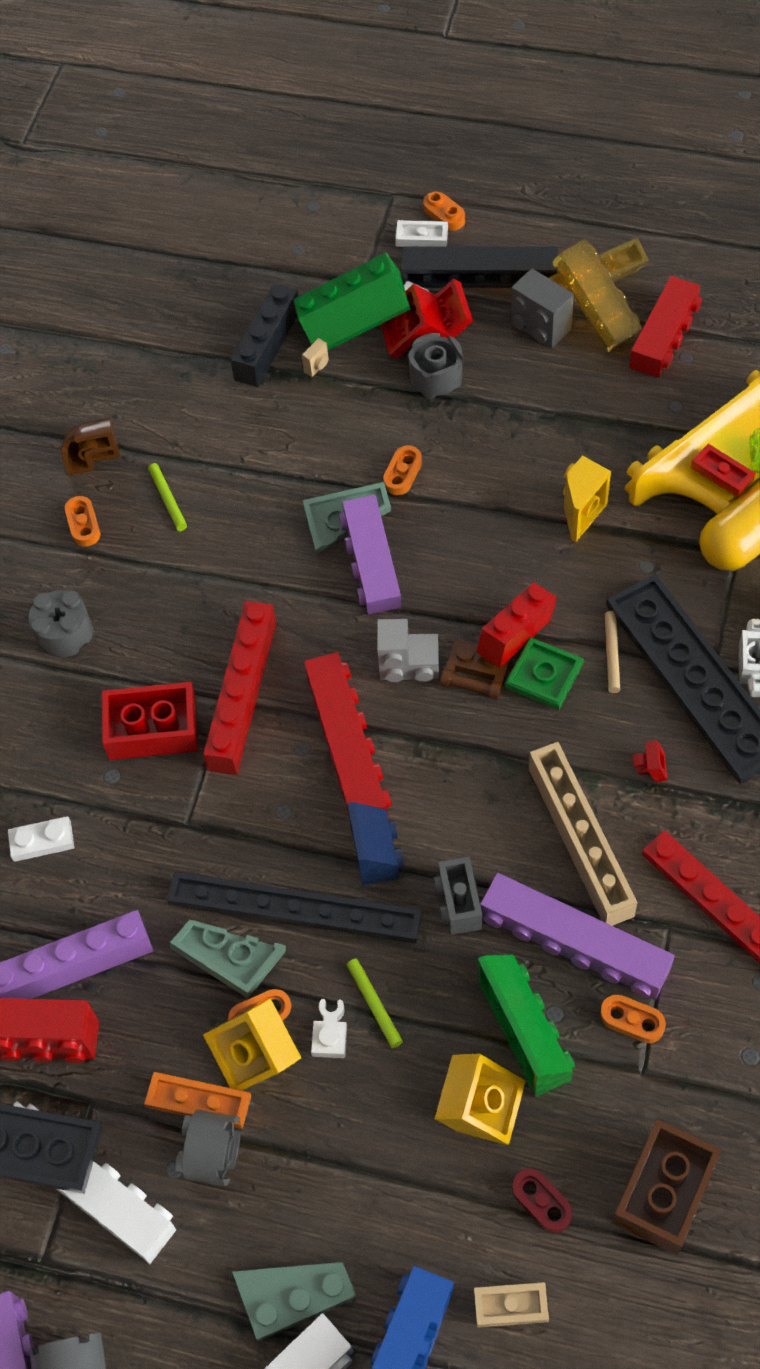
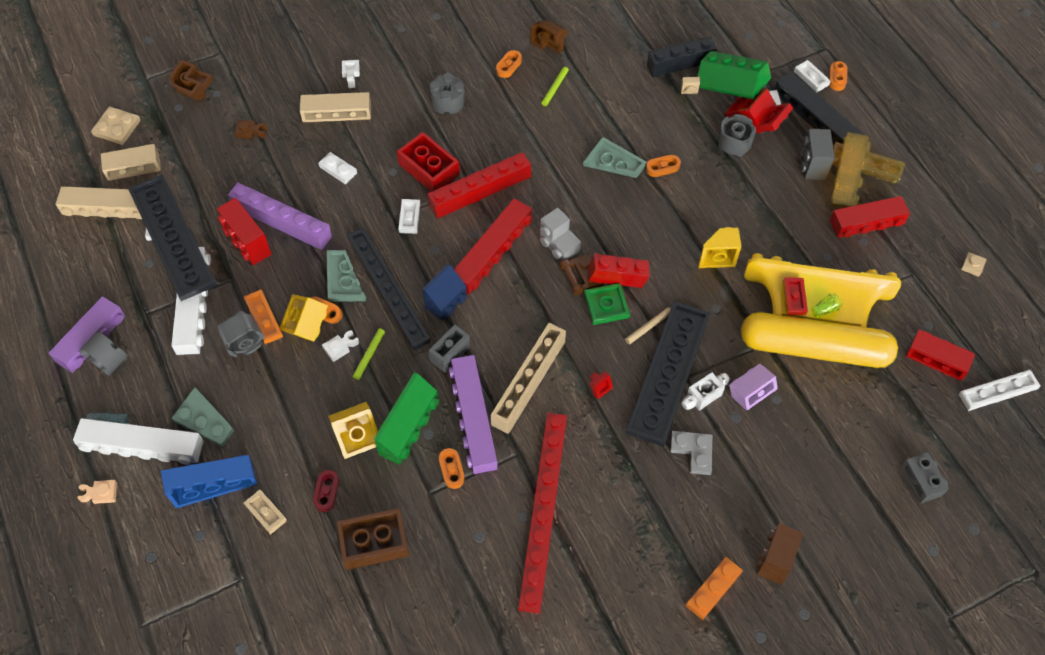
camera: 45 degrees right, 0 degrees up
medium lavender brick [338,495,401,615] -> none
none -> white plate [399,199,420,234]

